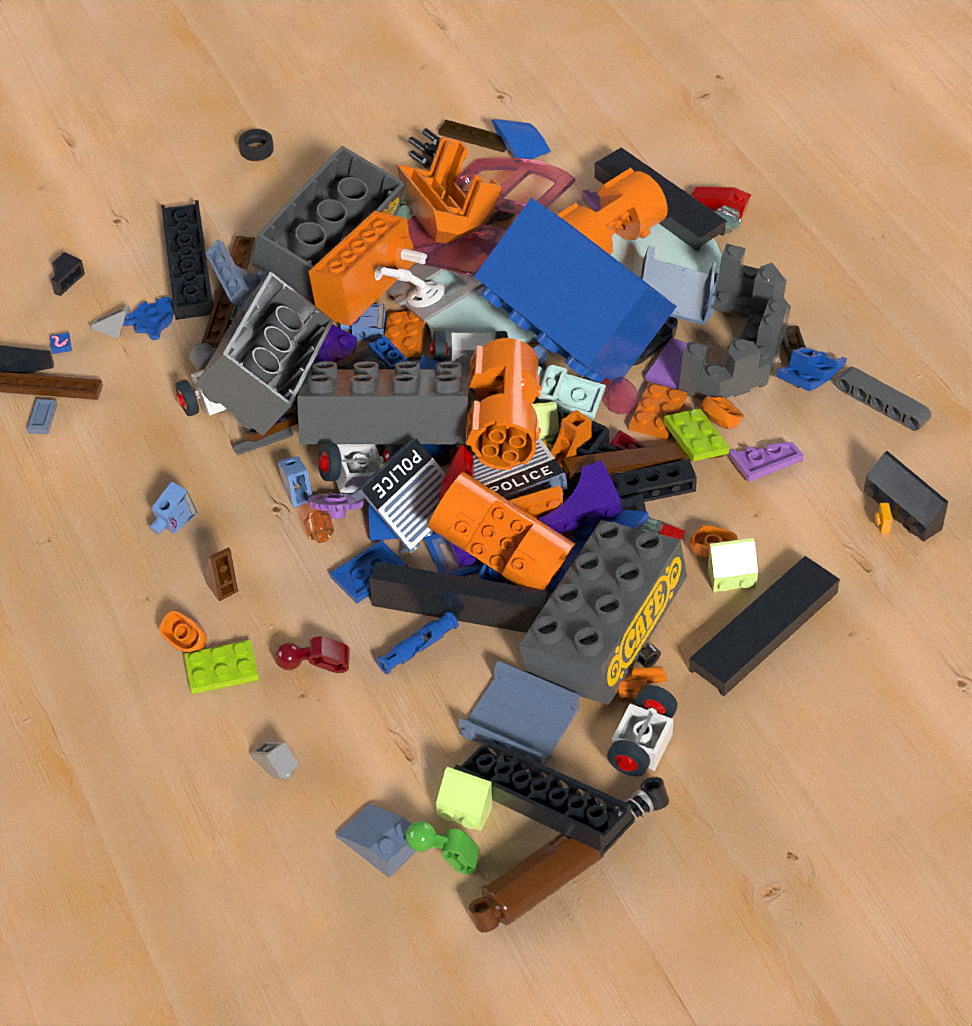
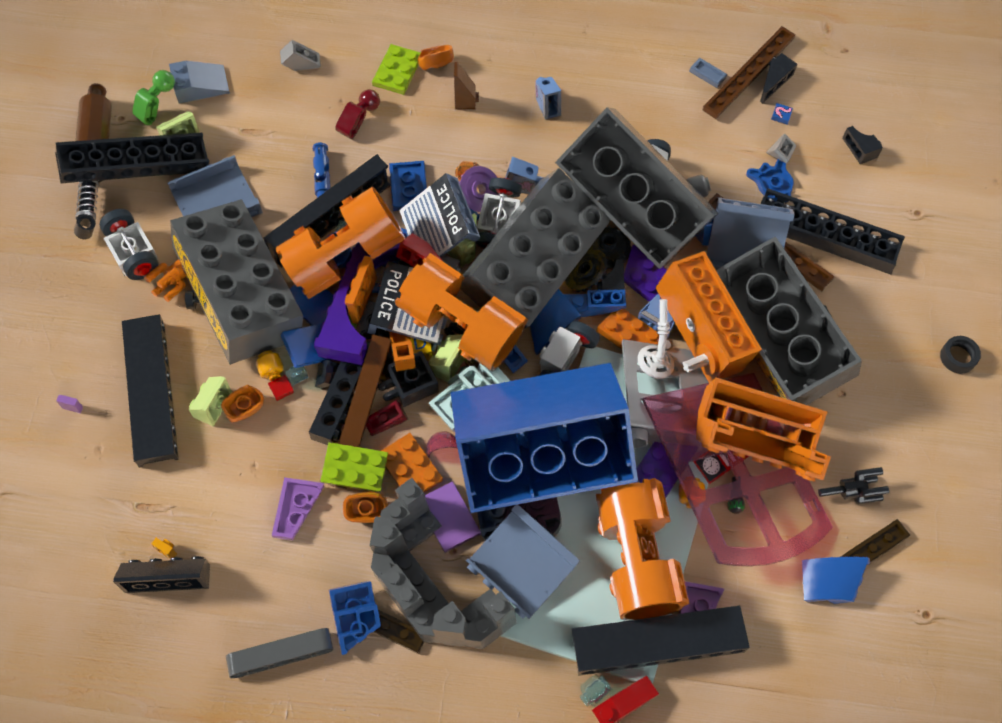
camera: 120 degrees right, 15 degrees up
none -> medium lavender tile [56,395,83,413]

